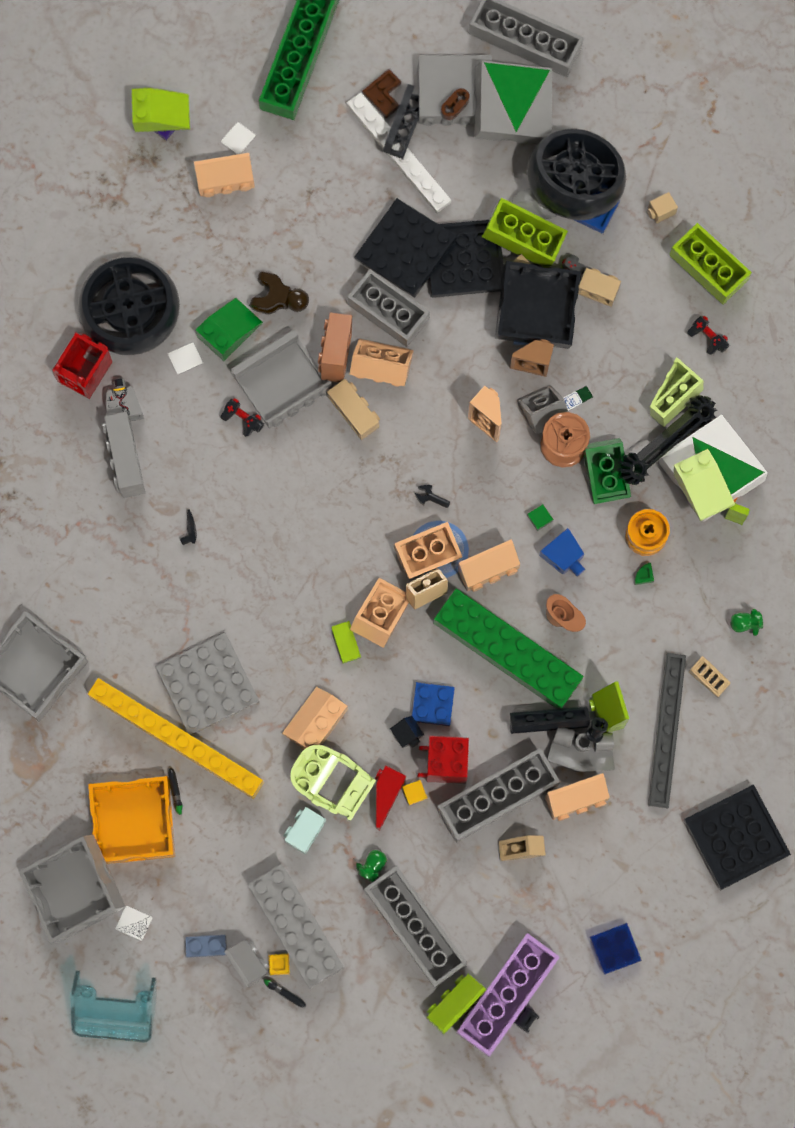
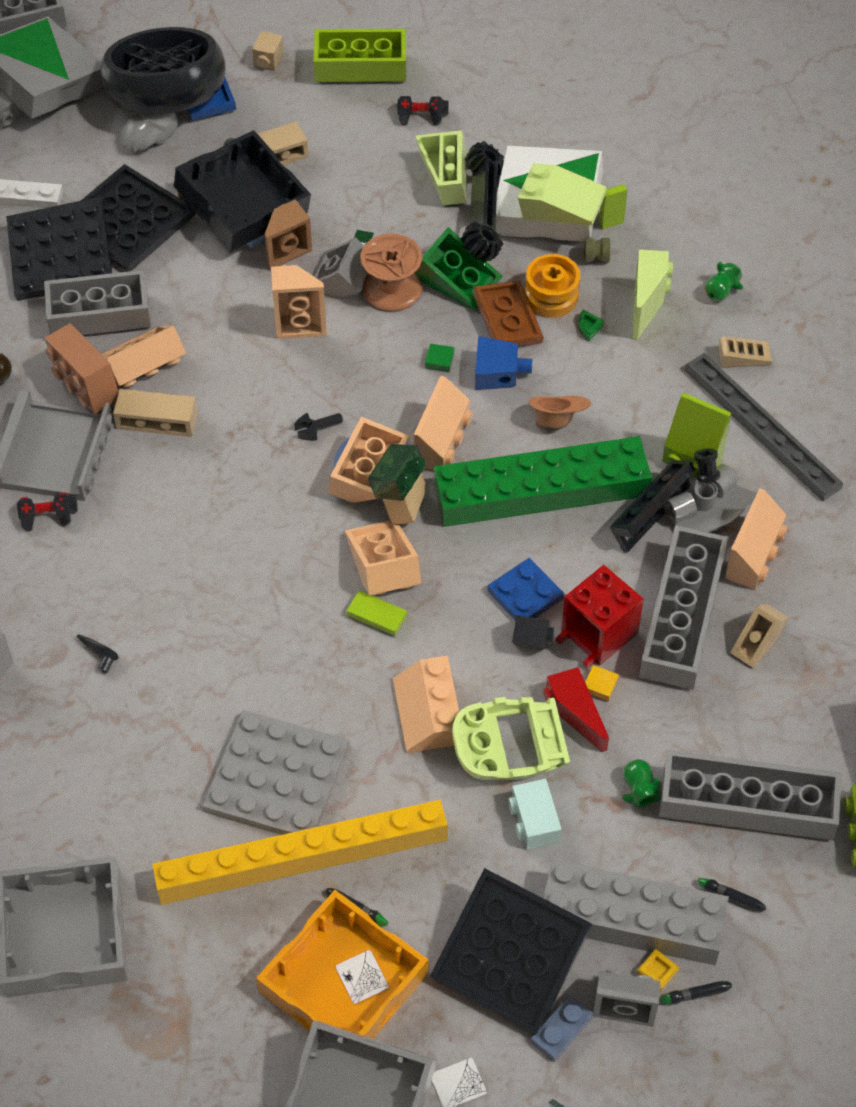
camera: 45 degrees left, 20 degrees down
lime brick [482,198,568,268] -> none
none -> white sticker [335,950,389,1004]
none -> clear green brick [368,444,426,501]
none -> black plate [430,868,593,1034]
none -> dark orange tile [472,280,544,347]
none -> olive wheel [584,238,610,262]
none -> yellowish green slope [633,250,673,340]
none -> black piece [698,878,766,912]

